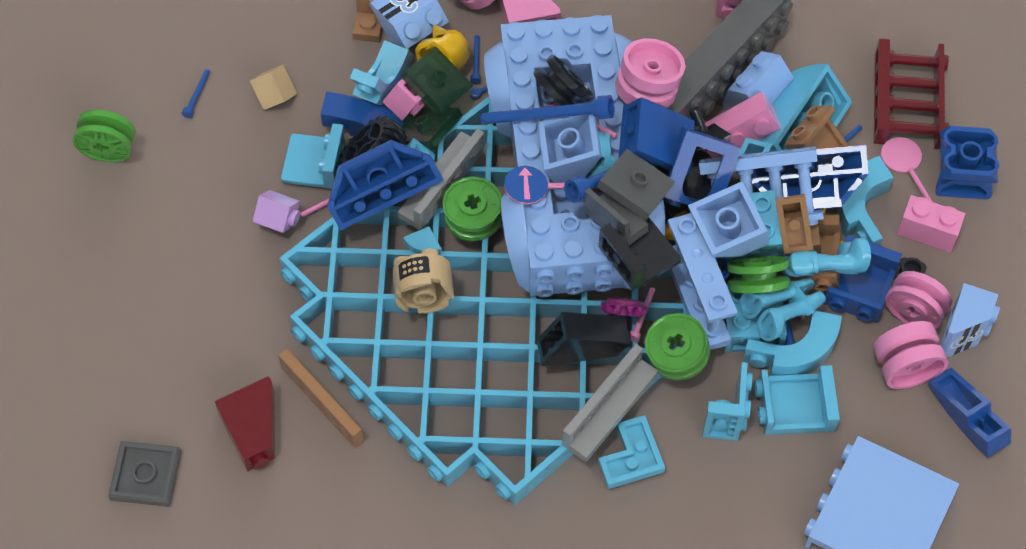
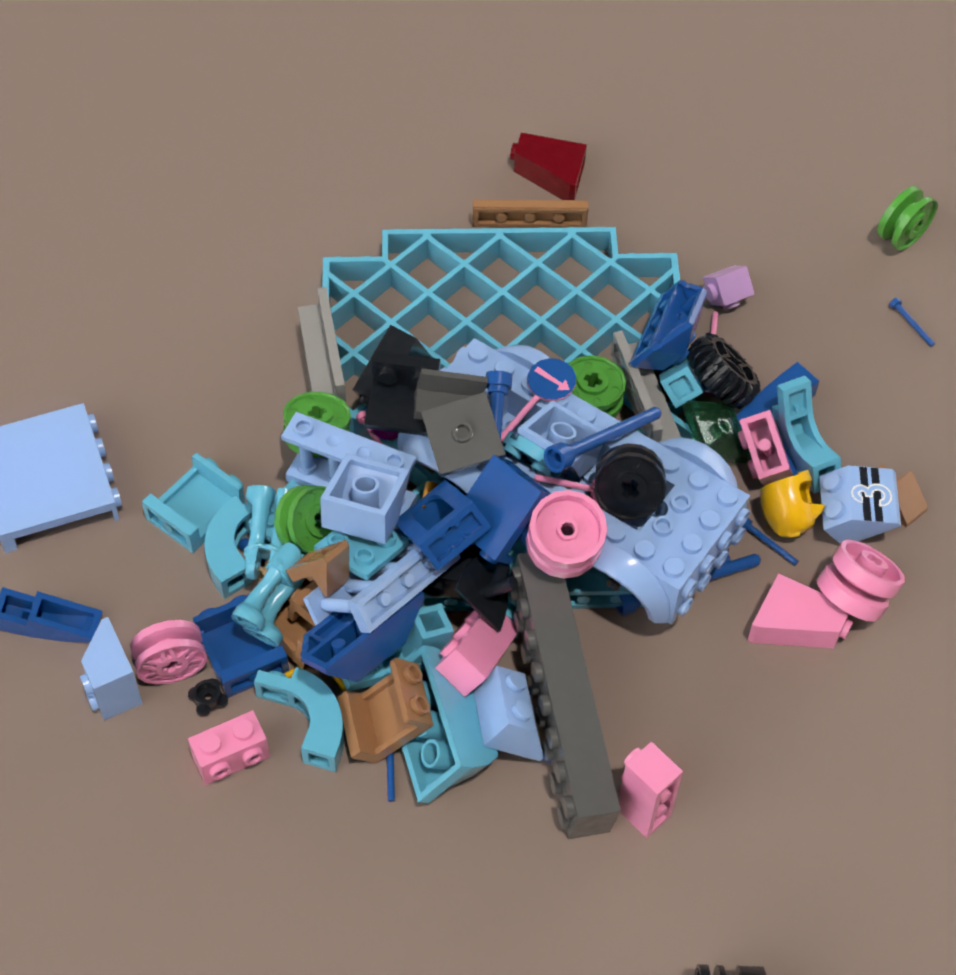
camera: 130 degrees right, 5 degrees down
dark grey tile [108,441,181,507] -> none
tan panel [250,64,297,110] -> none
medium azure bracket [281,123,346,189] -> none
tan brick [393,248,454,314] -> none
clear green plate [400,47,474,116] -> none
medium azure tile [403,226,442,254] -> none
medium azure plate [598,415,665,489] -> none
medium azure bracket [702,362,753,441] -> none
dark red fence [873,38,949,149] -> none
bright pink wheel [873,321,949,389] -> none
bright pink piece [881,137,933,202] -> none
blue piece [936,126,999,200] -> none

